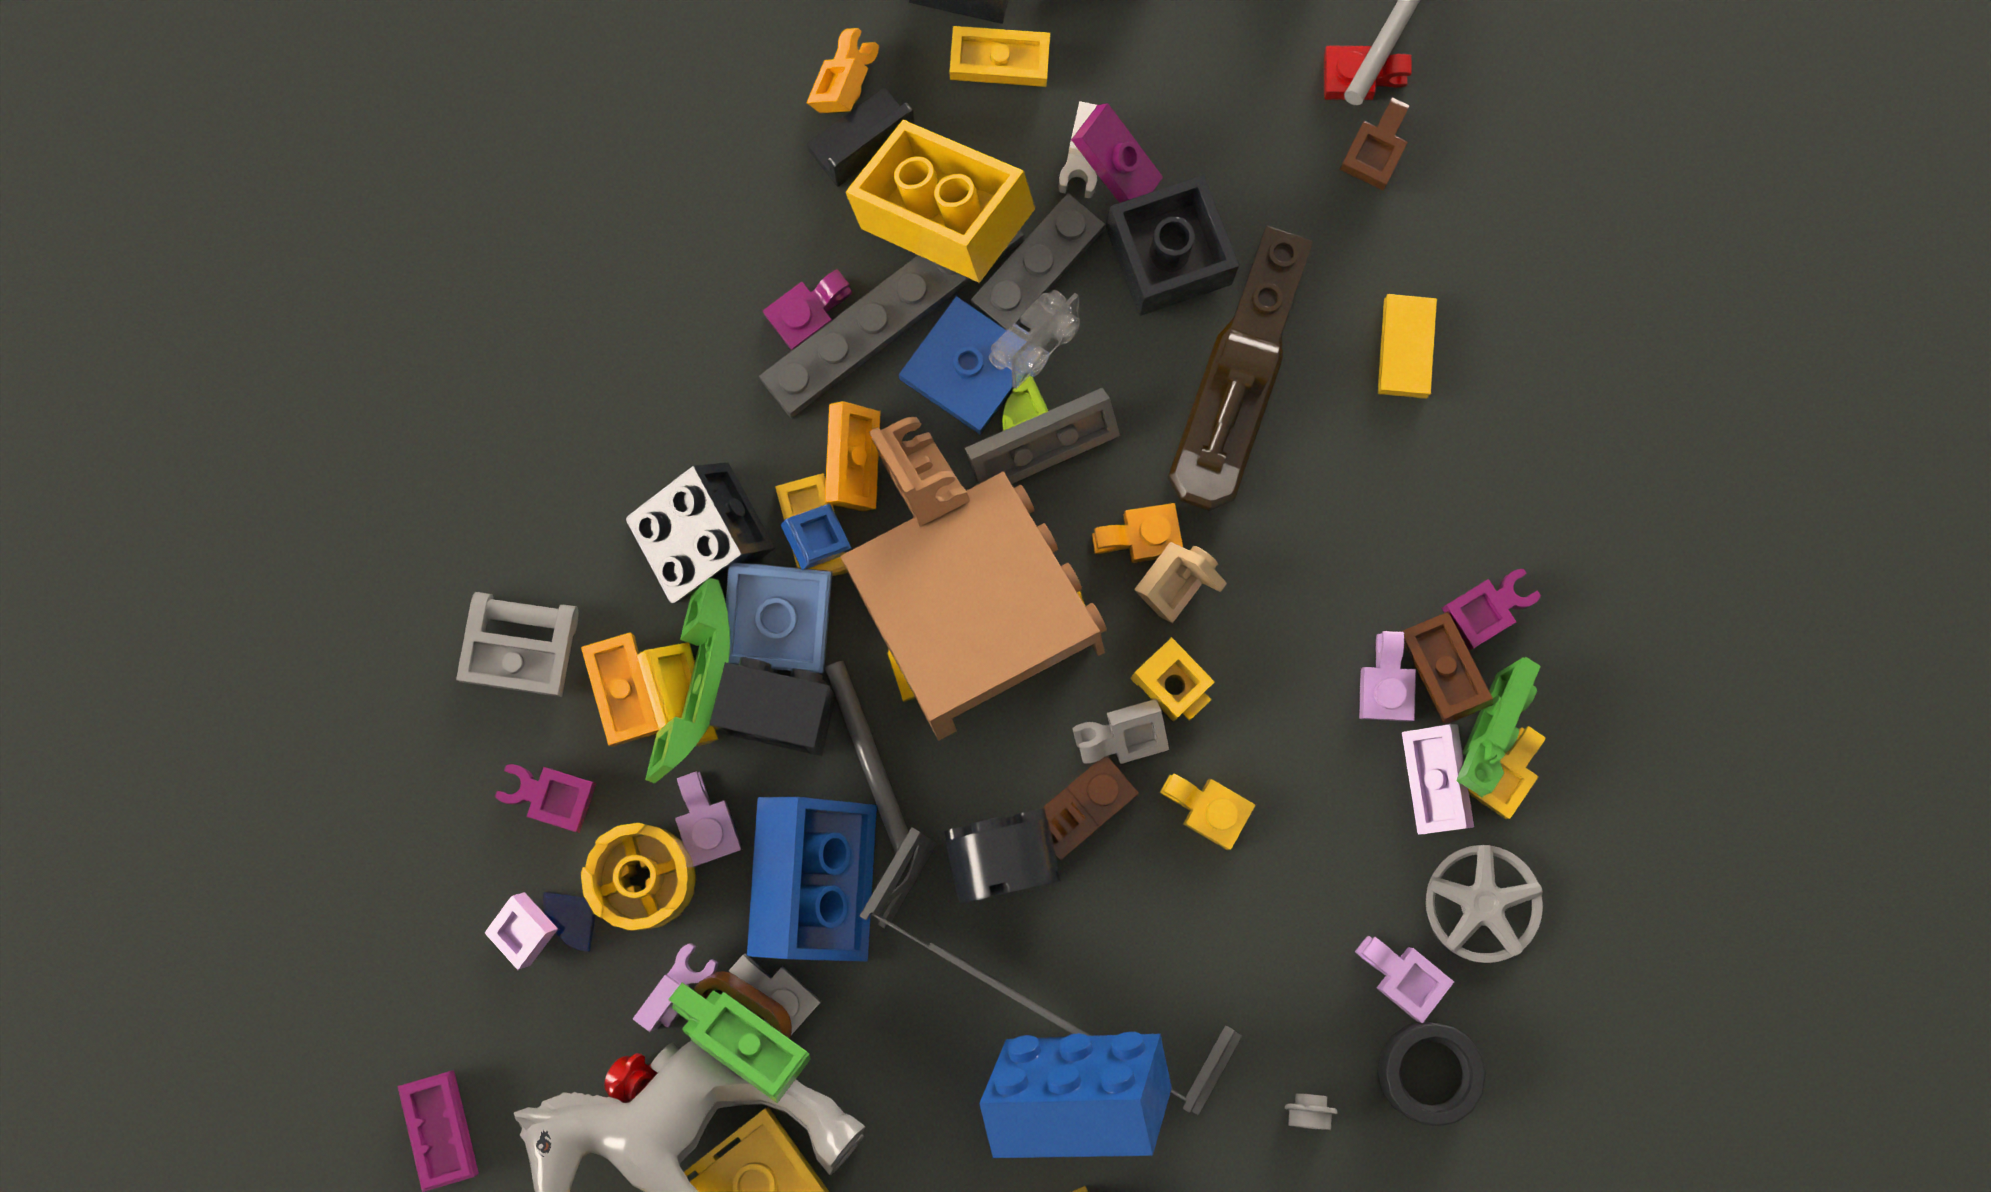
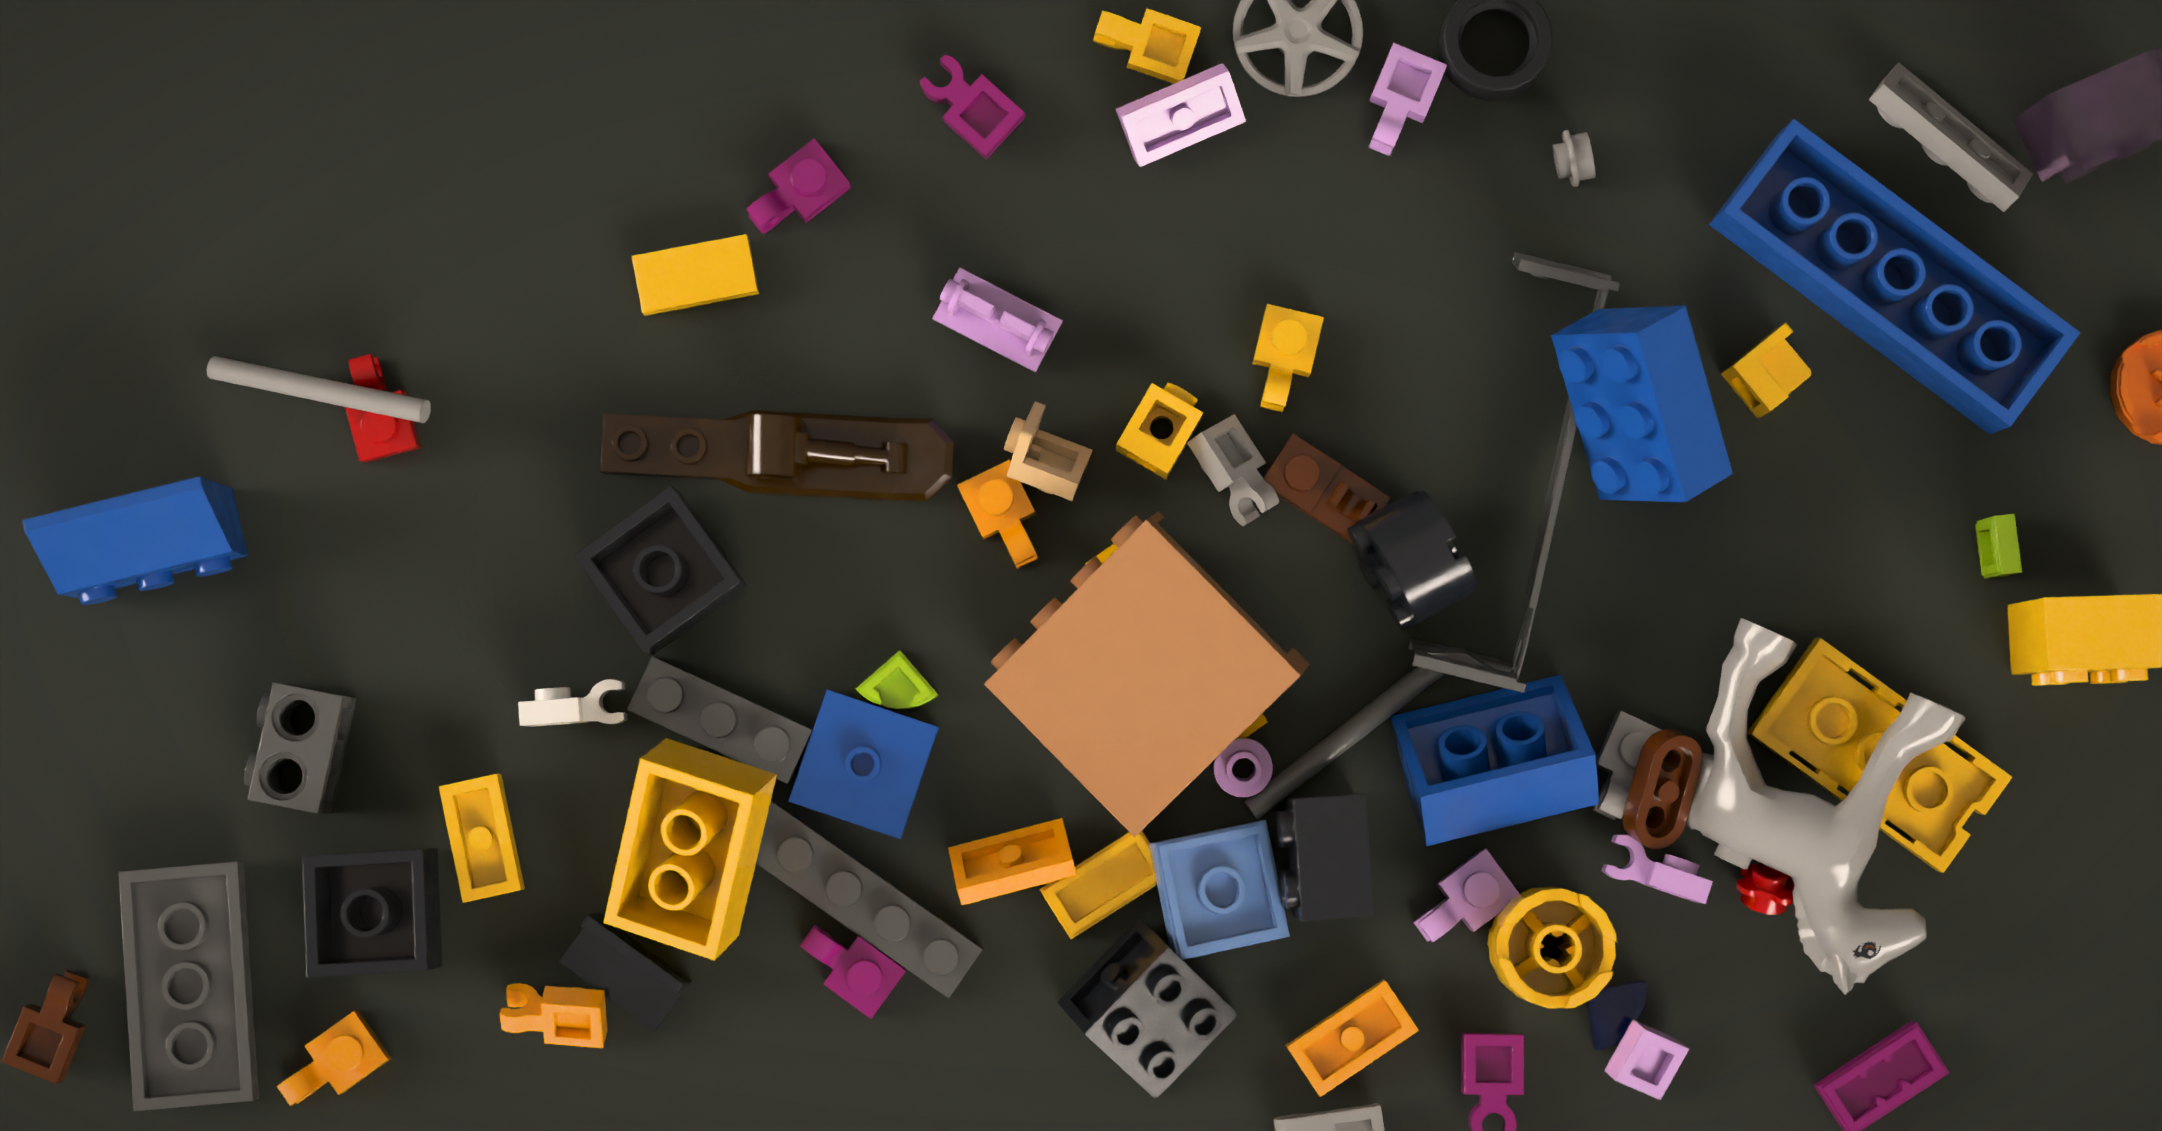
camera: 105 degrees left, 5 degrees up
yellow tile [637,642,718,747] -> none
bright green slope [645,577,730,783] -> none
bright green hinge [668,982,811,1103] -> none
blue tile [781,503,851,570] -> none
medium nougat hinge [869,417,970,527] -> none
dark grey plate [965,388,1120,485] -> none
clear hinge [988,290,1080,389] -> none
magenta plate [1071,103,1163,203] -> none
reddish brown plate [1339,97,1410,190] -> none
lavender plate [1359,631,1416,721] -> none
reddish brown plate [1401,612,1493,725] -> none
bright green hinge [1456,657,1541,797] -> none
none -> magenta plate [746,138,851,235]
none -> lavender hinge [932,267,1063,373]
none -> lavender plate [1213,738,1273,797]

